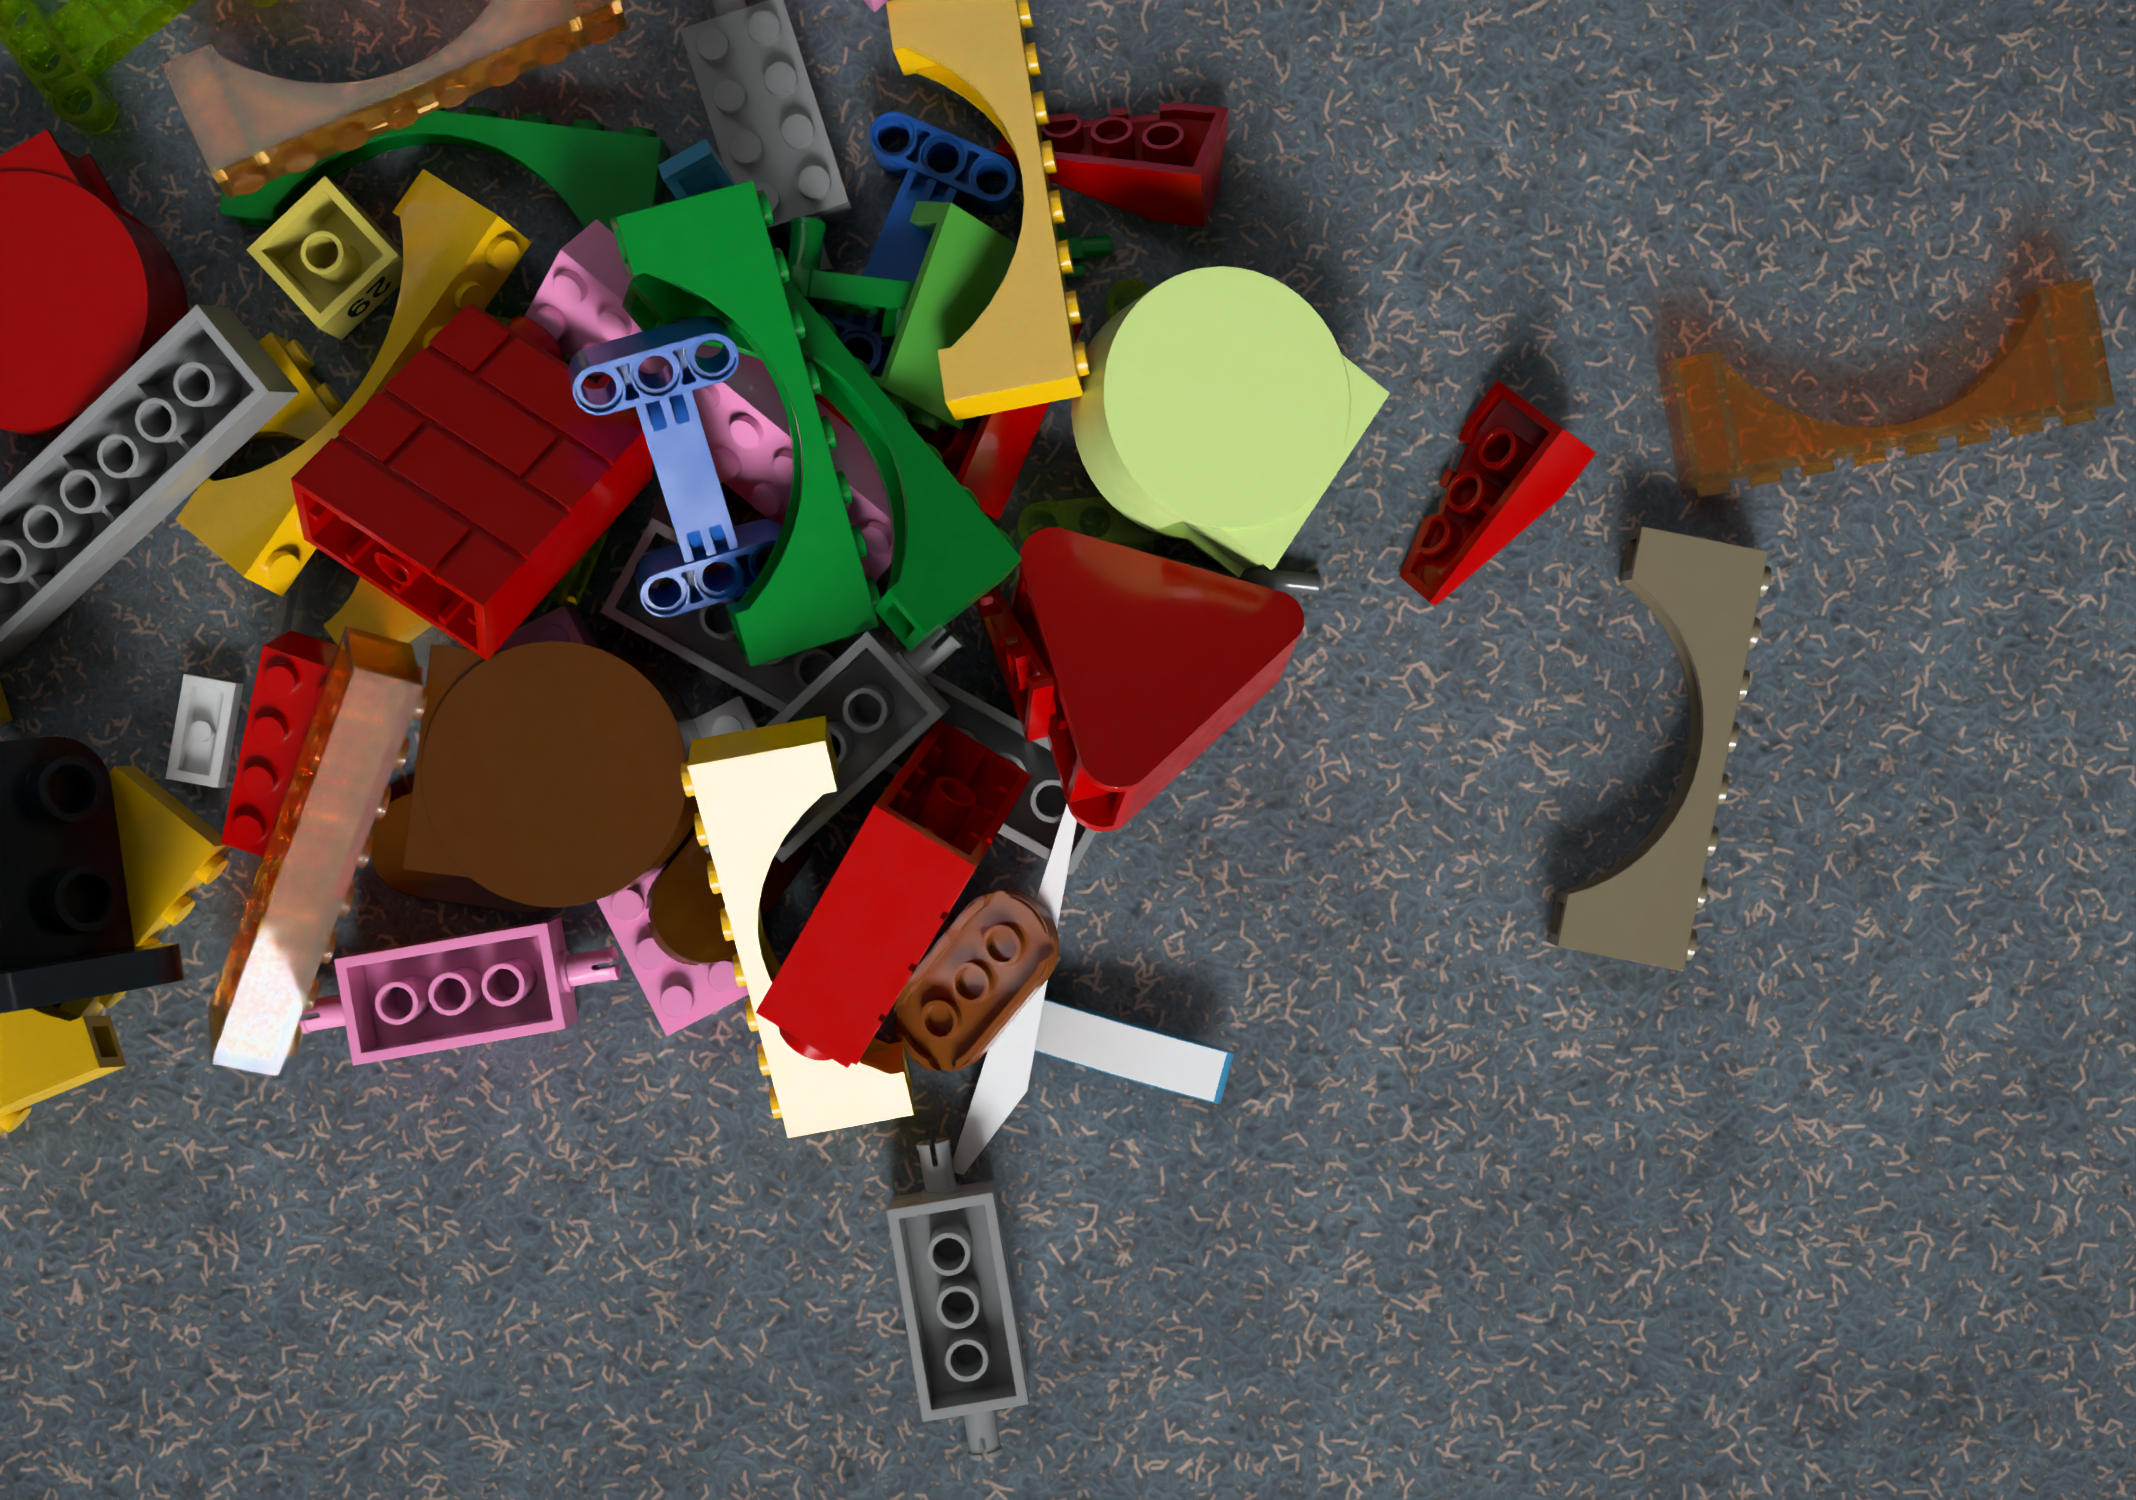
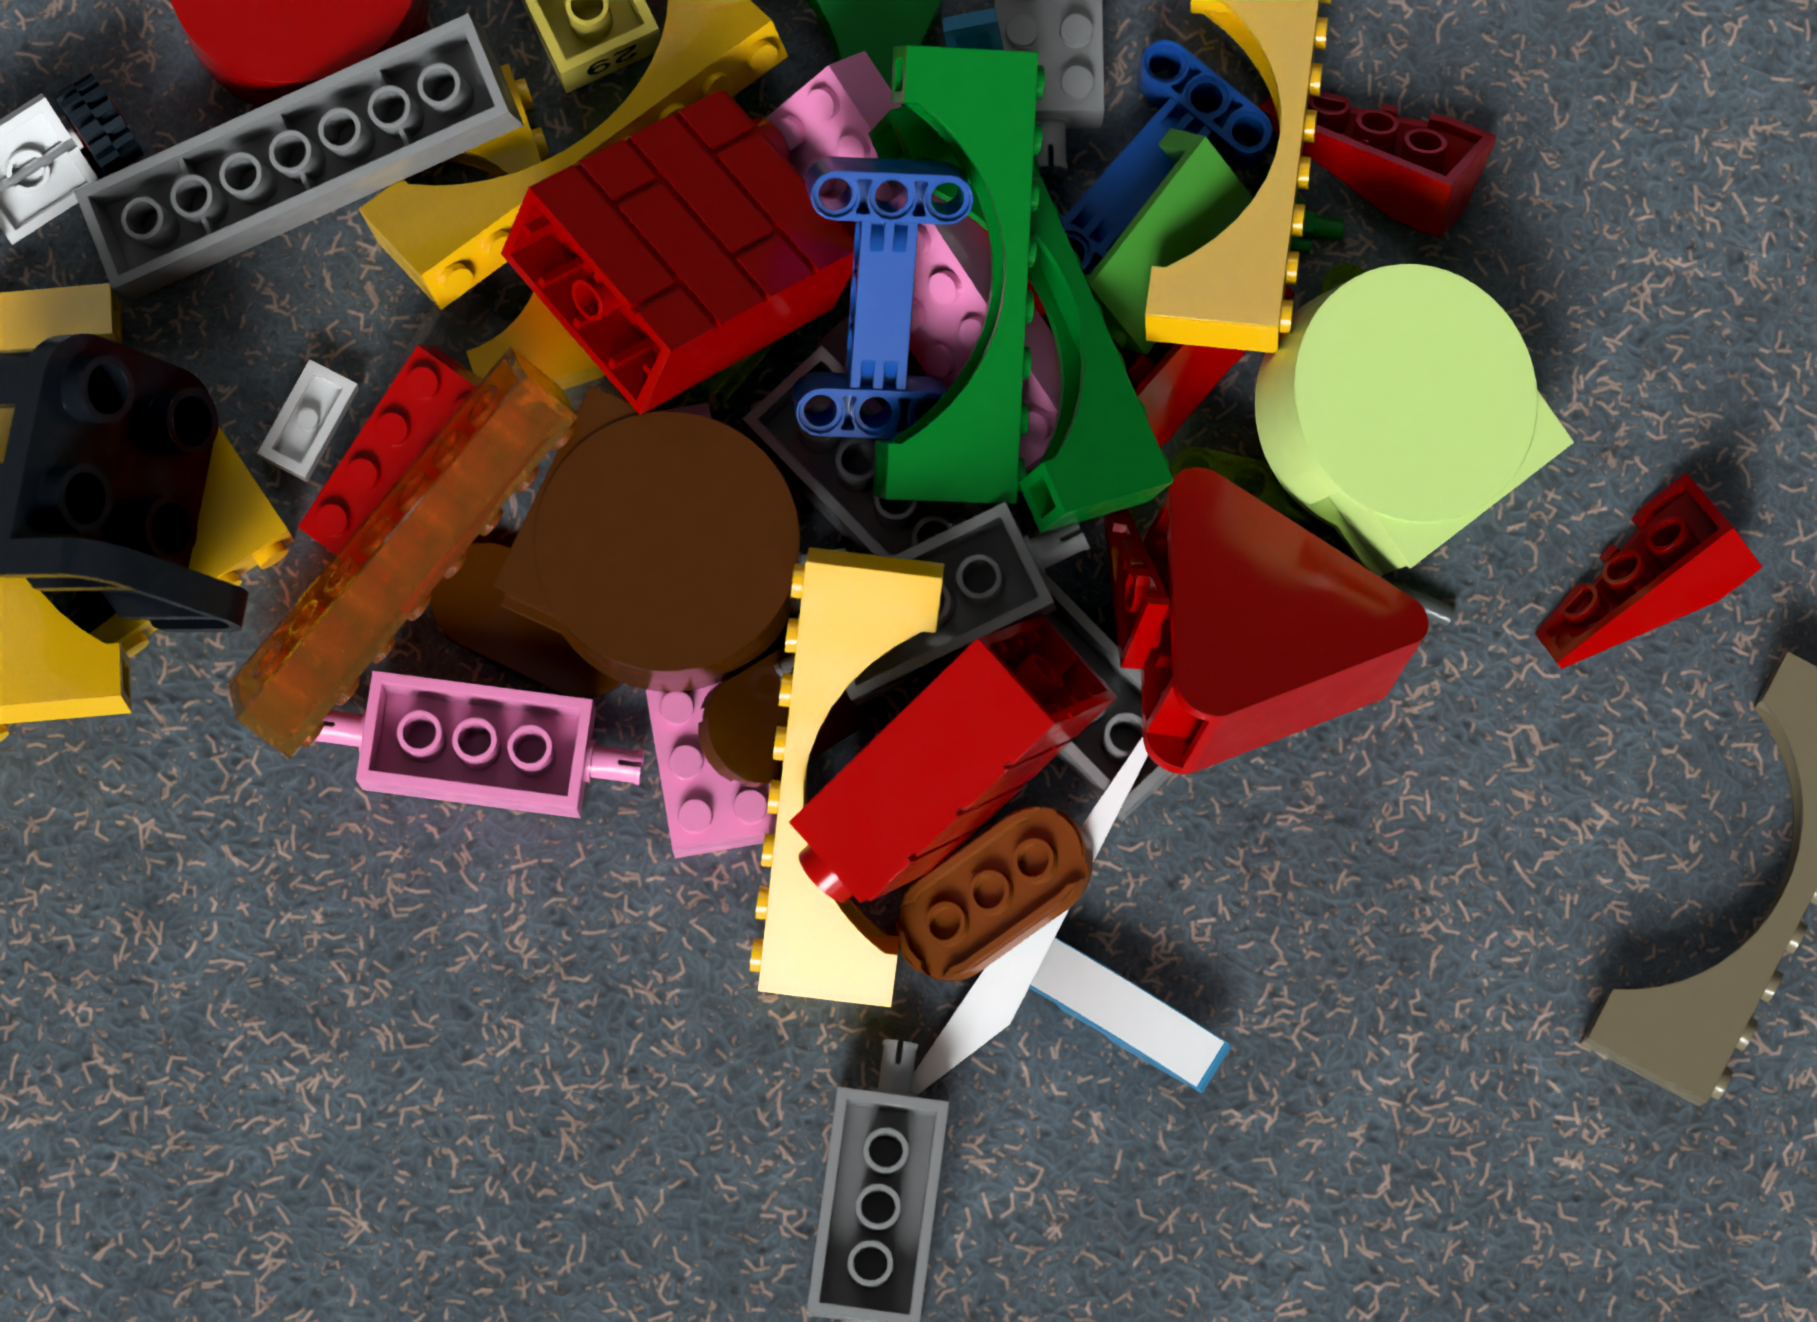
camera: 10 degrees right, 10 degrees down
green beam [787,217,915,345] -> none

